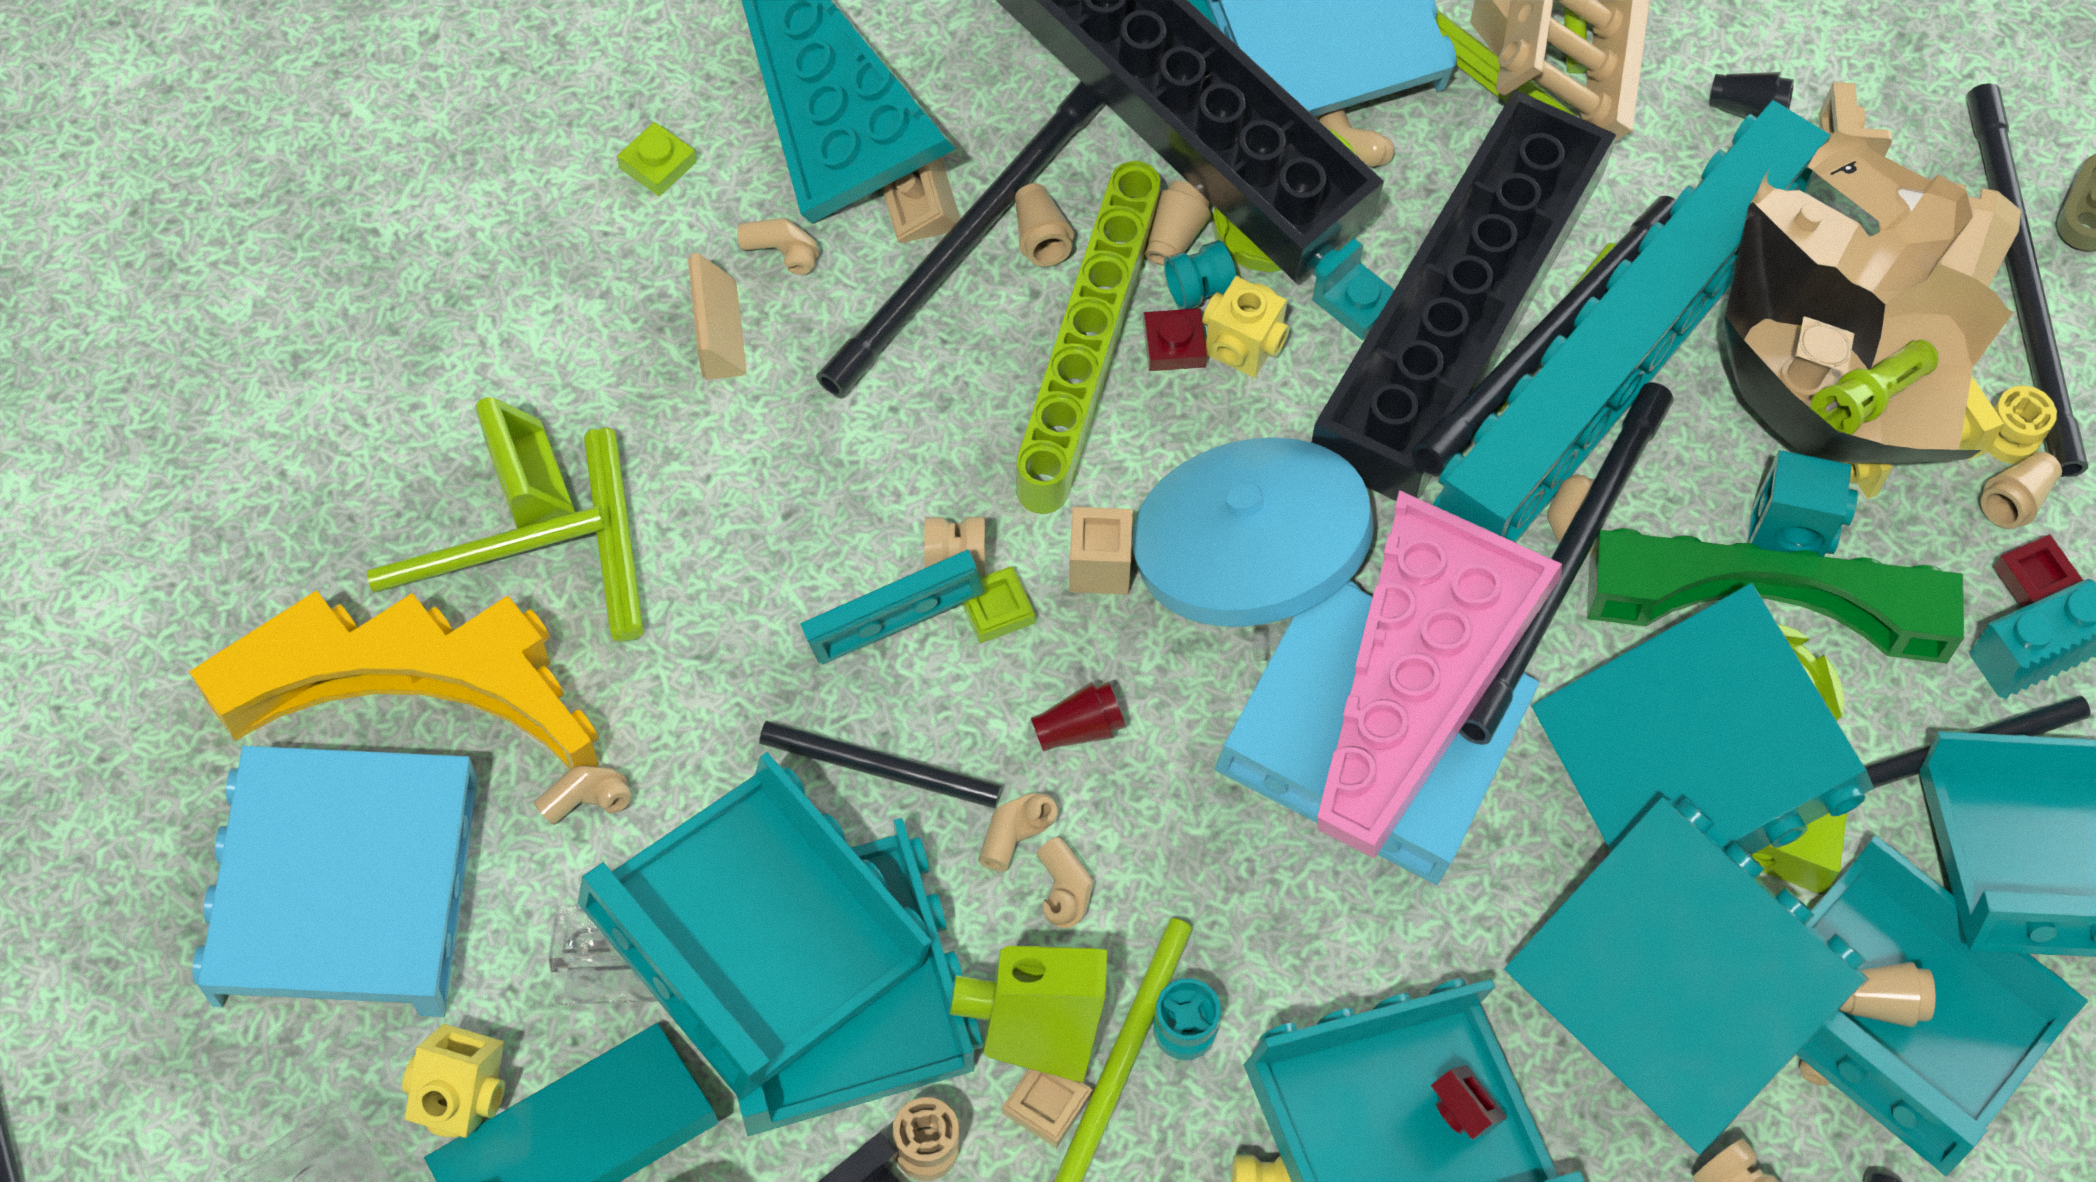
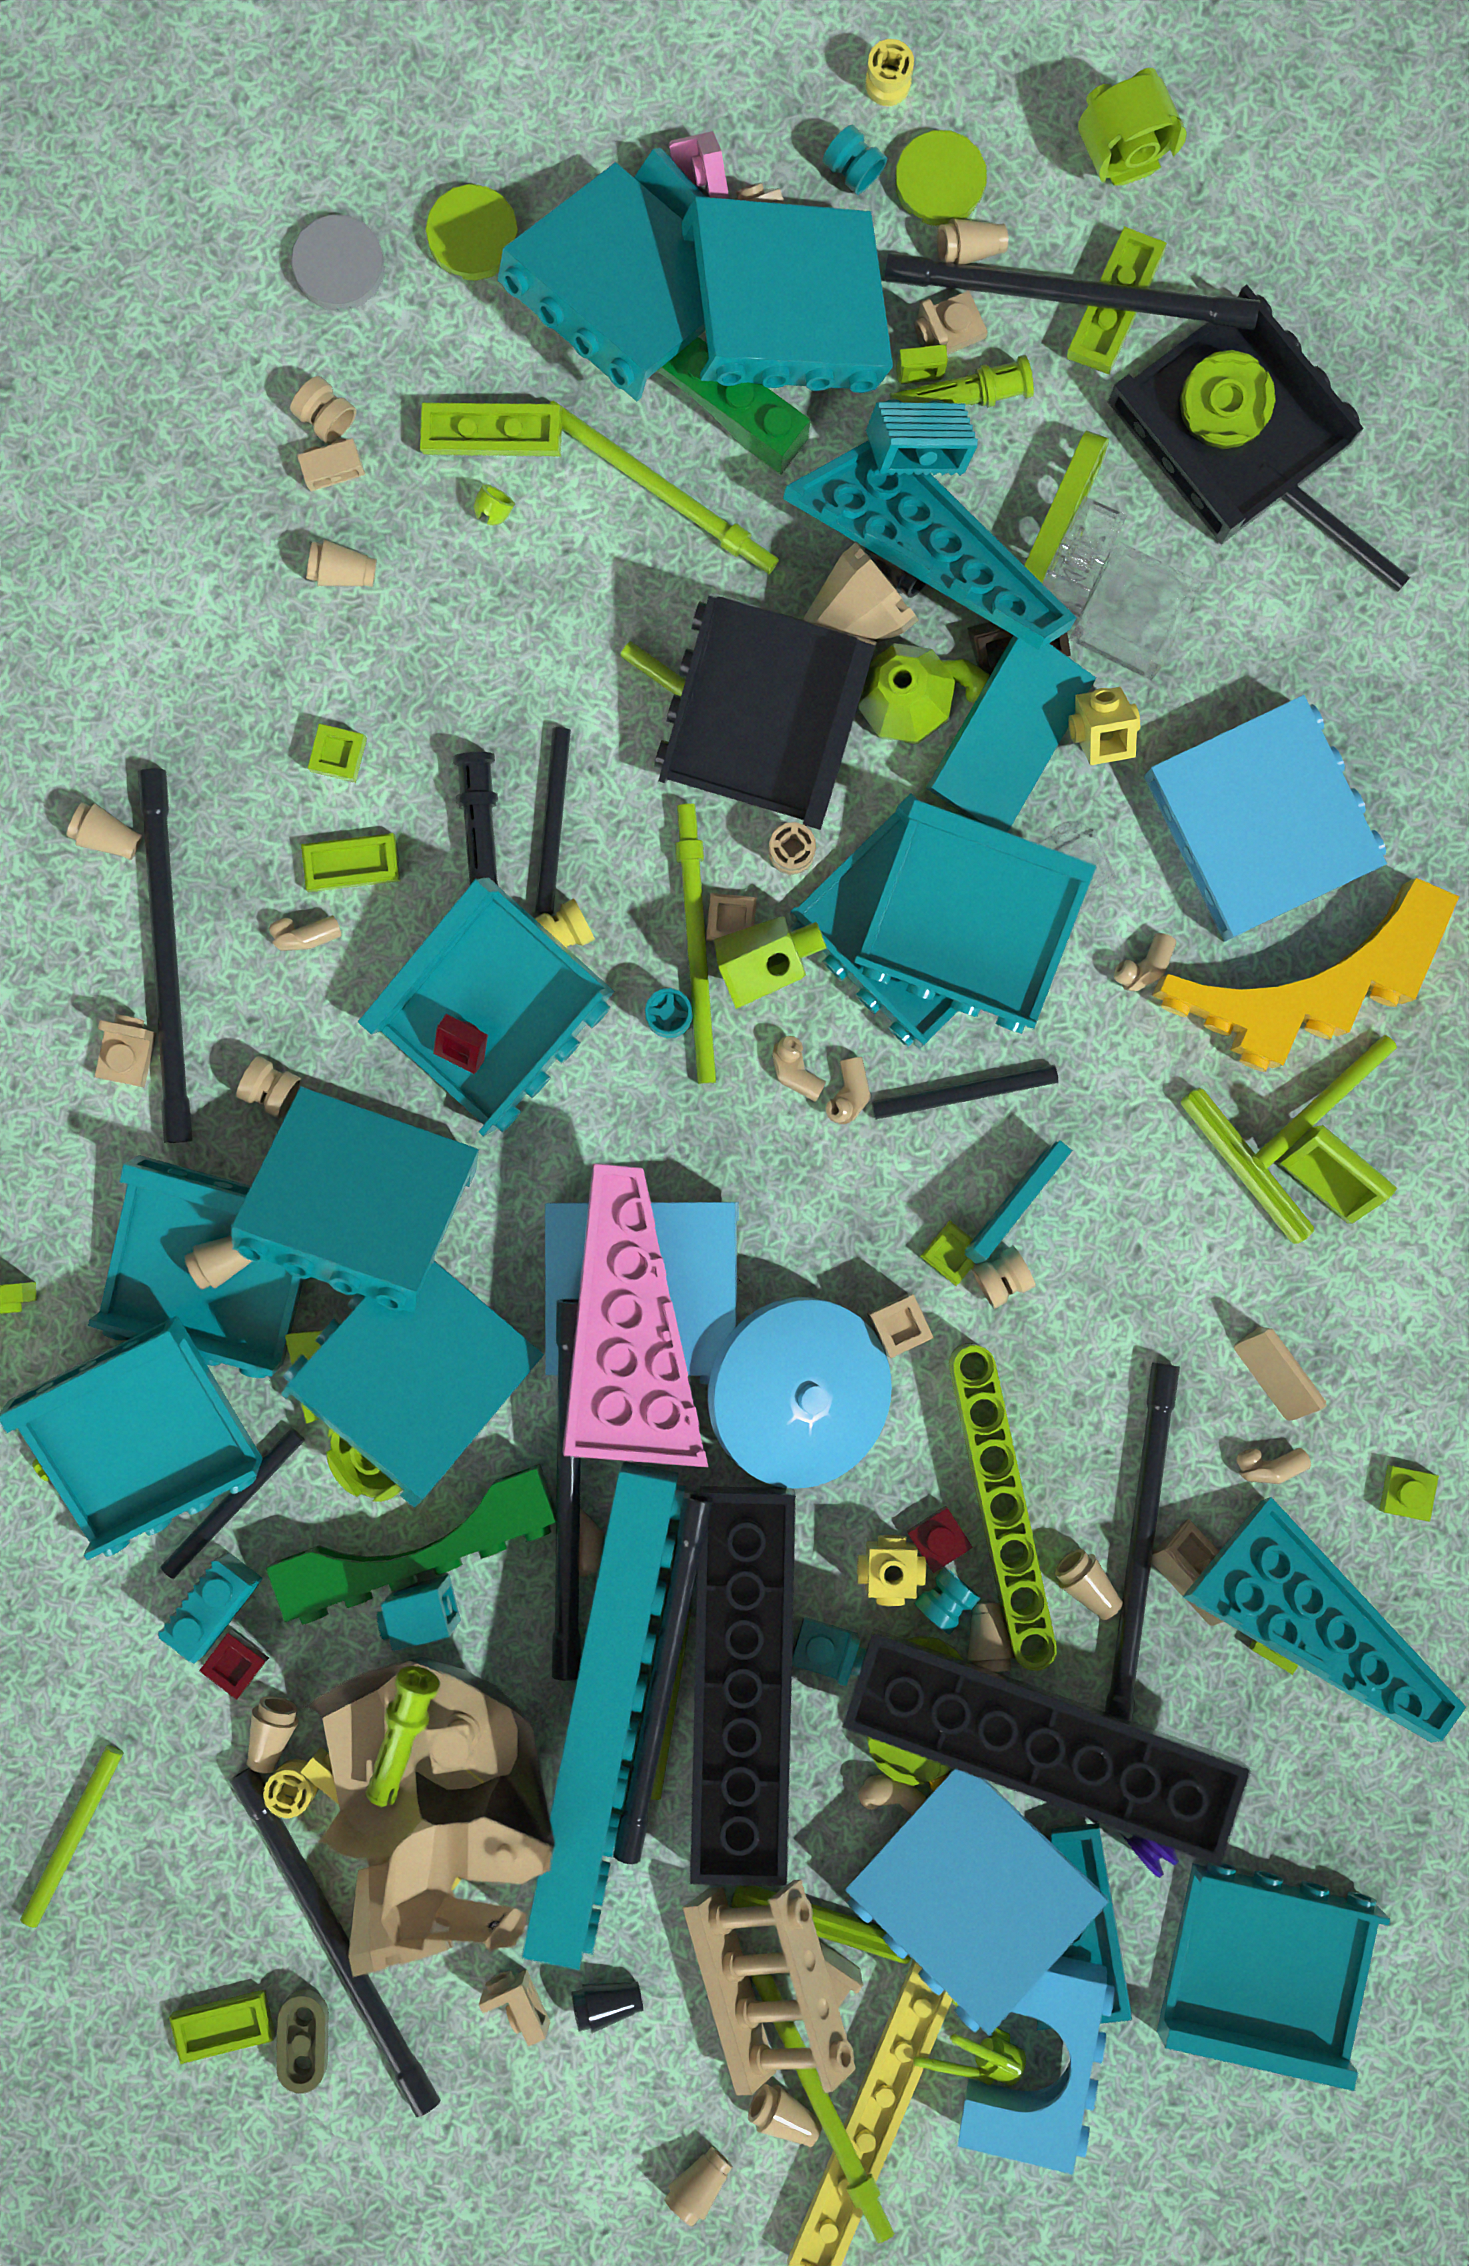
camera: 150 degrees right, 25 degrees up
dark red cone [1031,681,1126,752] -> none

